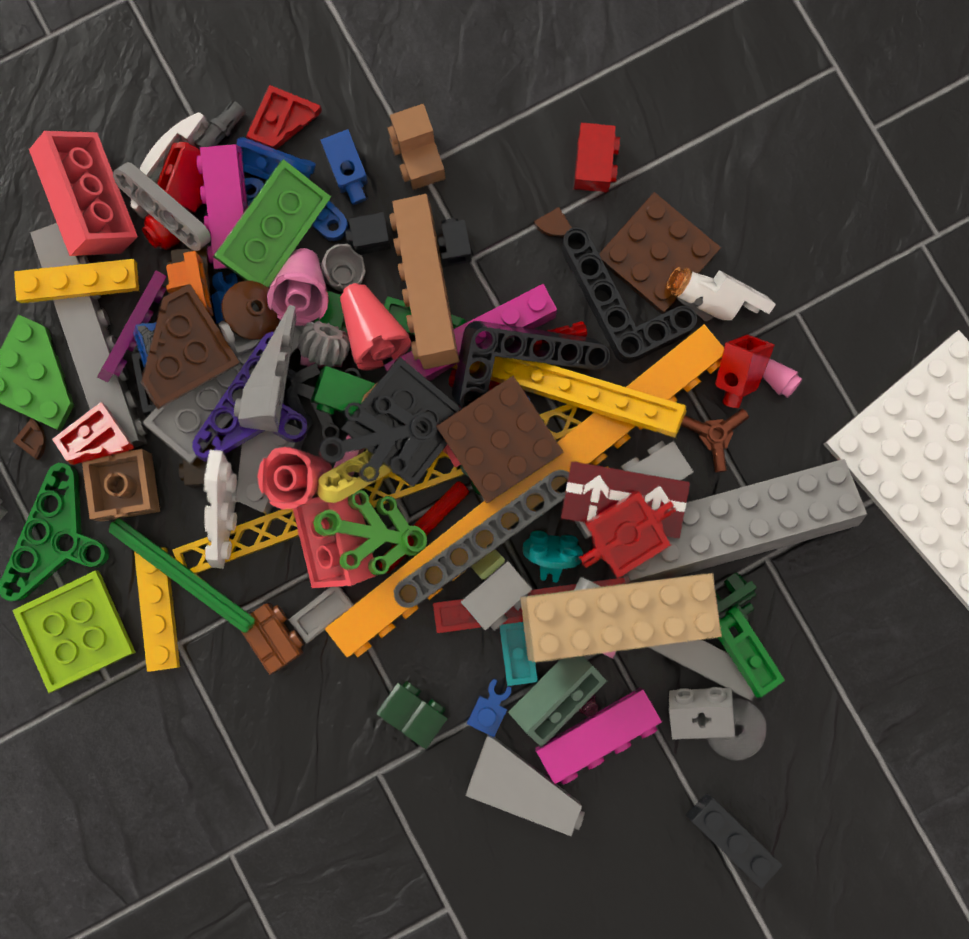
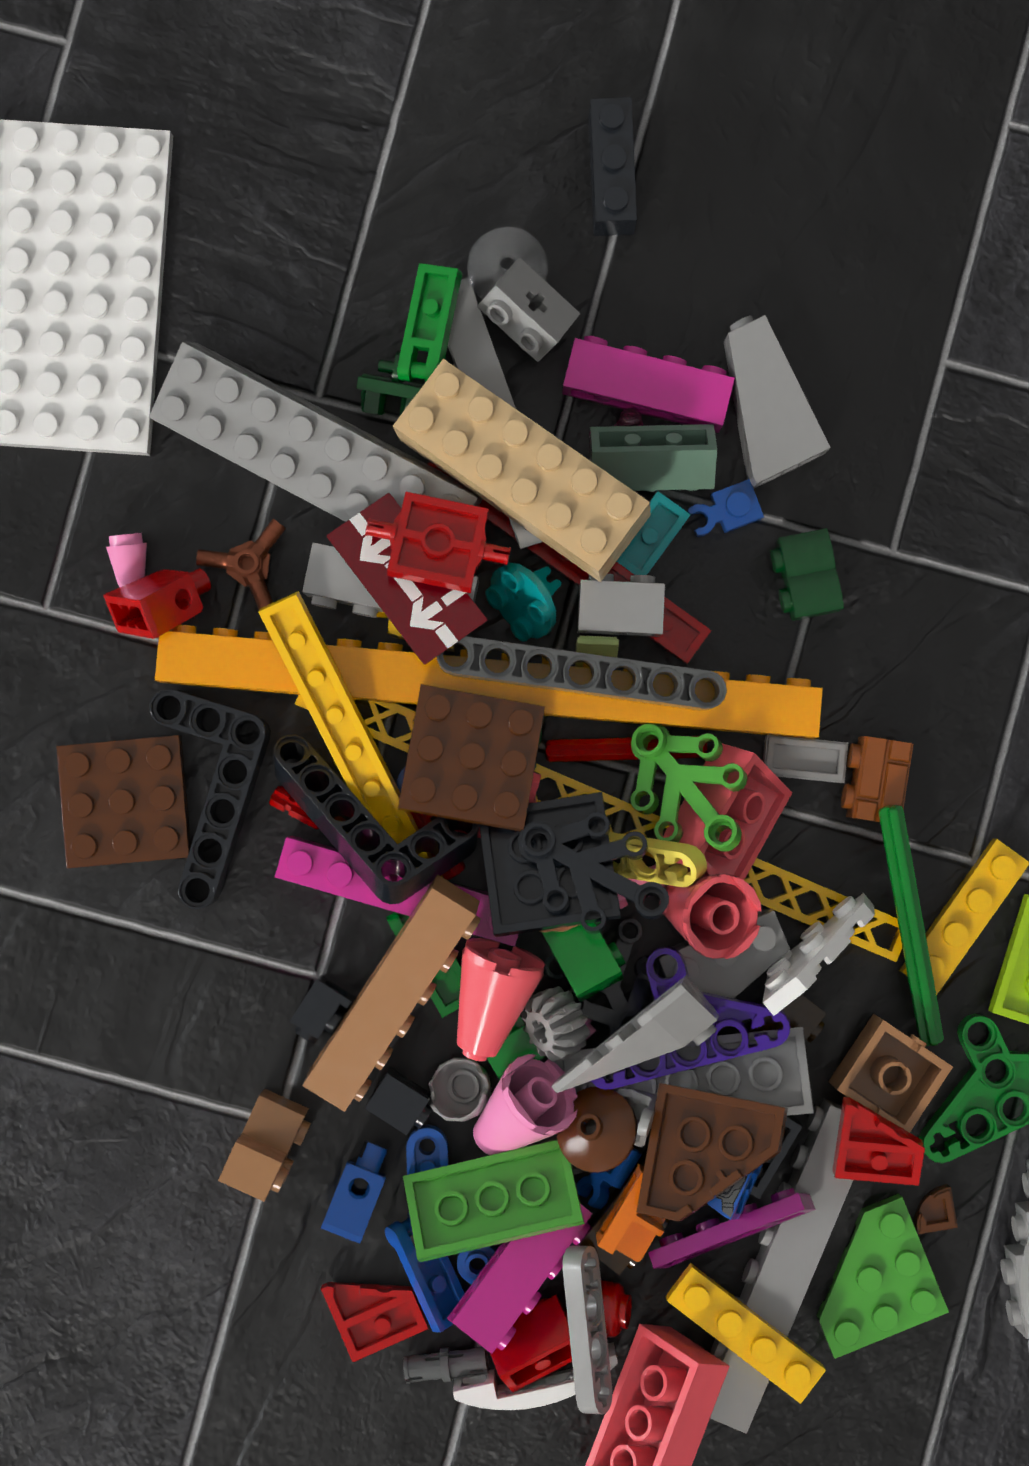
camera: 145 degrees left, 5 degrees up
reddish brown tile [534,207,572,238] -> none
red brick [574,123,620,192] -> none
white plate [667,267,776,321] -> none

